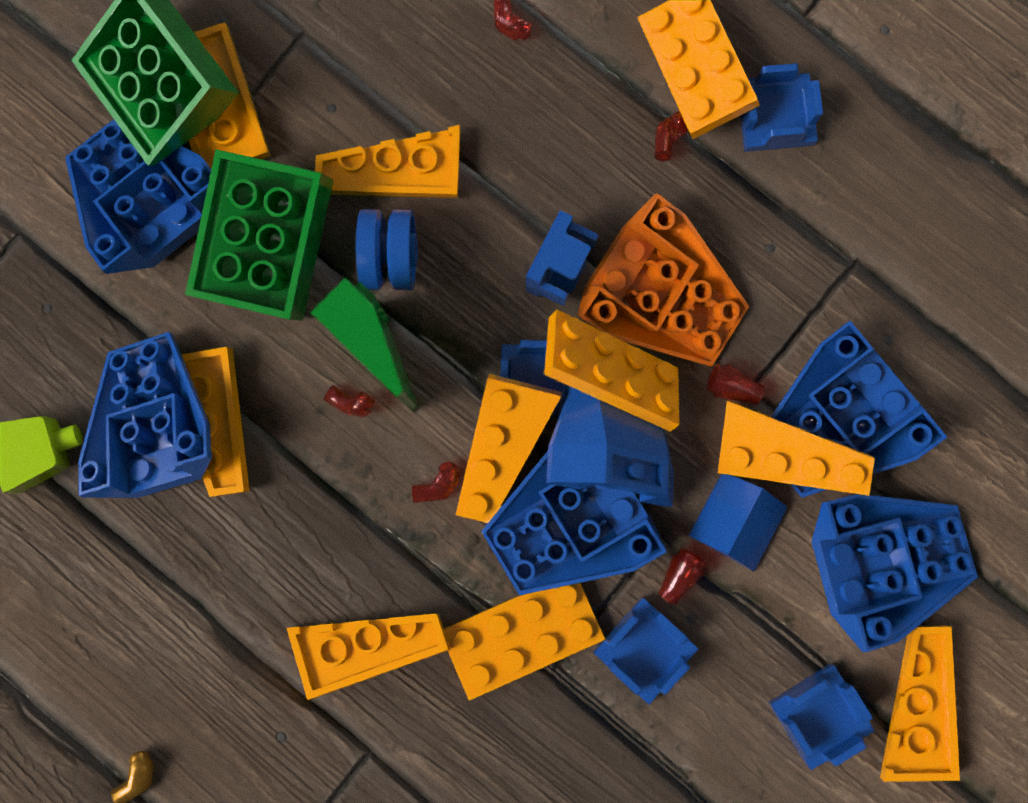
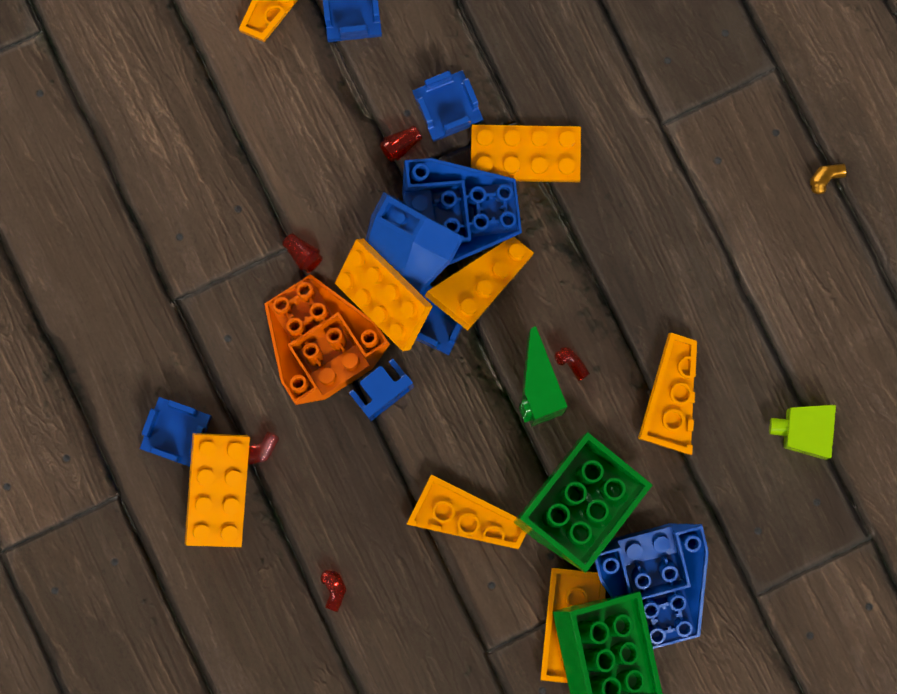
camera: 155 degrees left, 0 degrees up
blue wedge [78,332,212,498] -> none
light orange wing [287,613,451,700] -> none
blue wheel [356,209,418,290] -> none
clear red arm [412,462,460,503] -> none
blue slope [688,474,788,572] -> none
light orange wing [718,400,875,496] -> none
blue wedge [771,320,947,498] -> none
blue wedge [811,494,978,652] -> none

